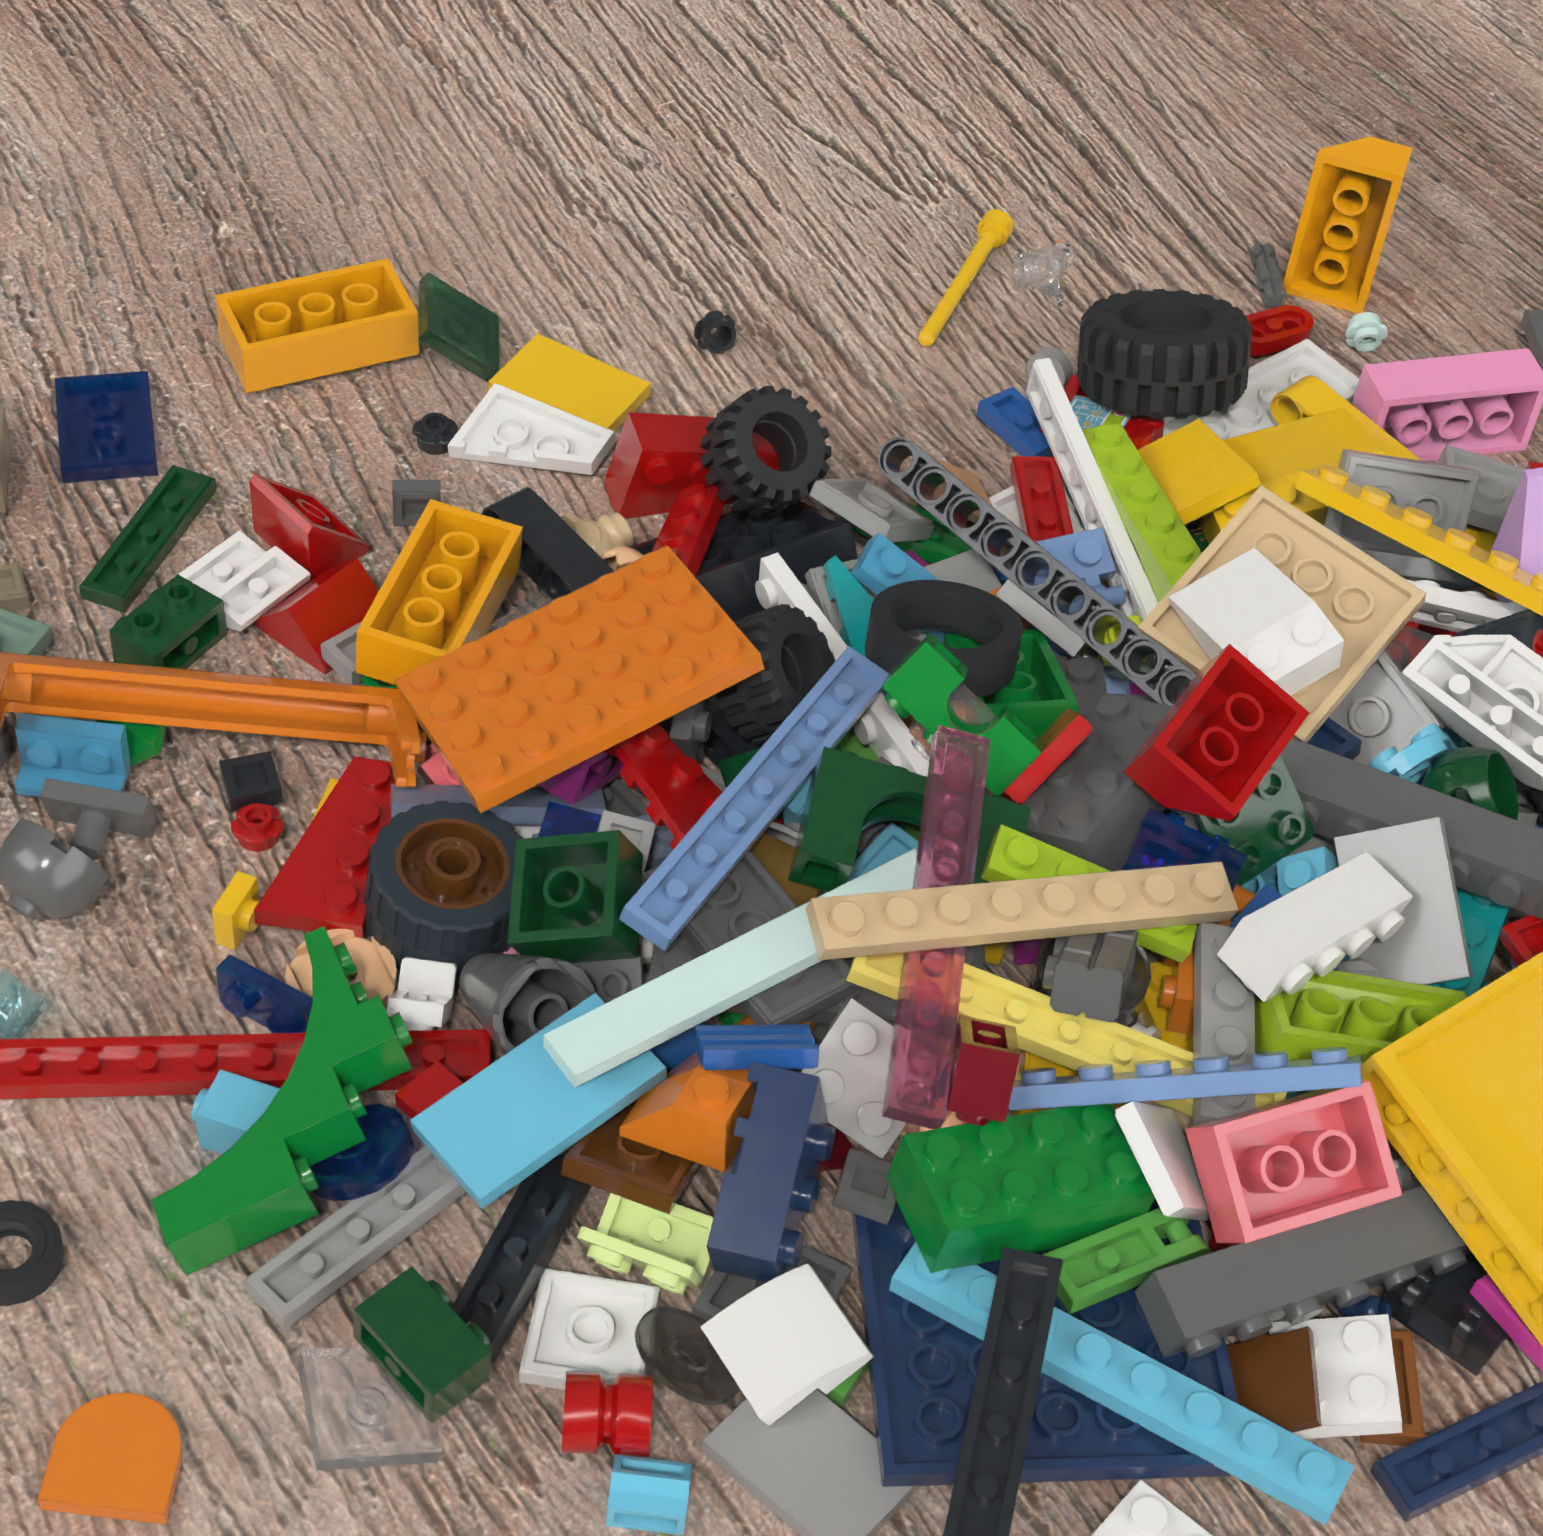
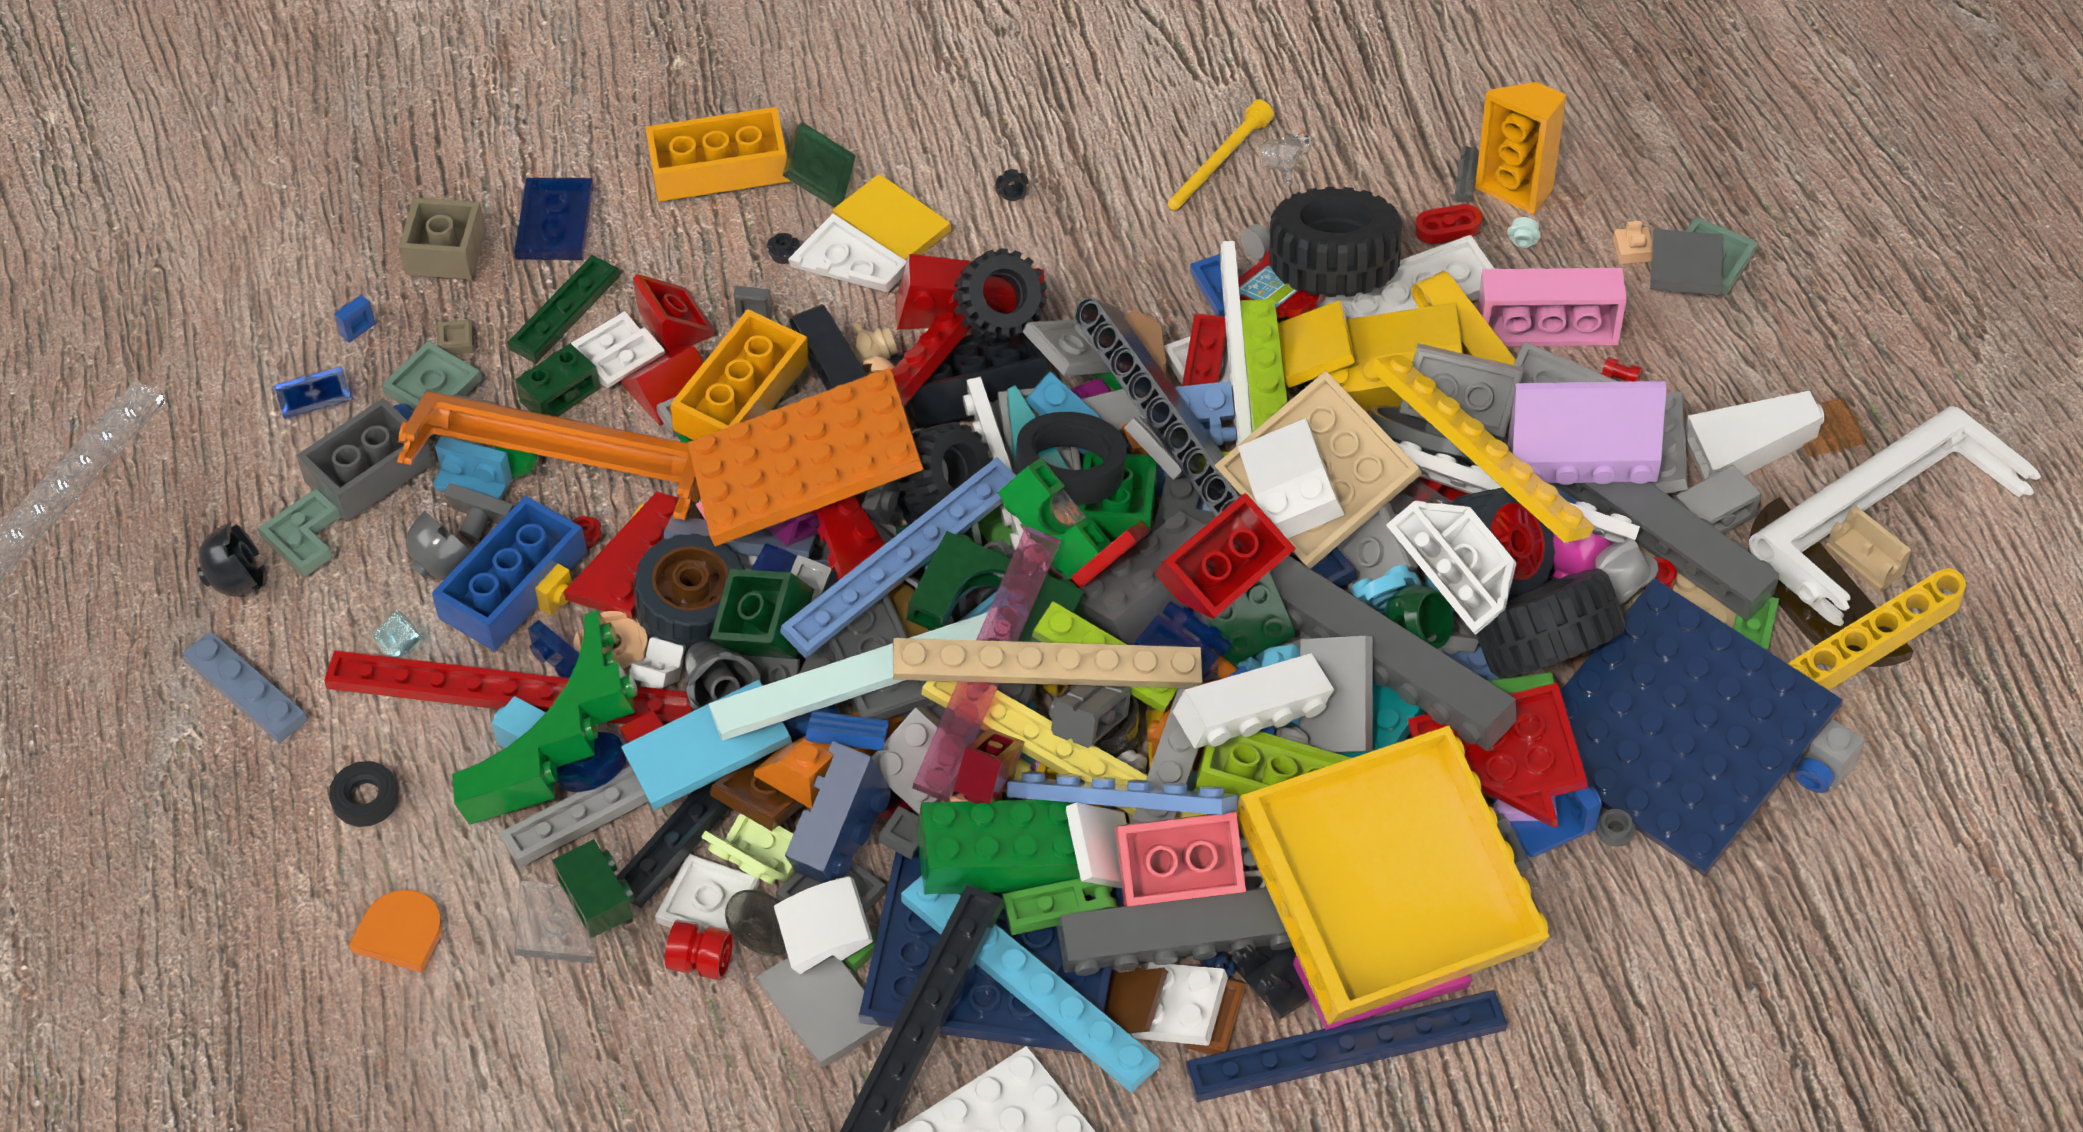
camera: 20 degrees right, 5 degrees up
black plate [219,751,283,812] -> none
medium azure piece [606,1454,692,1535] -> none
none -> blue brick [432,495,587,652]
none -> light nougat tile [1613,221,1652,264]

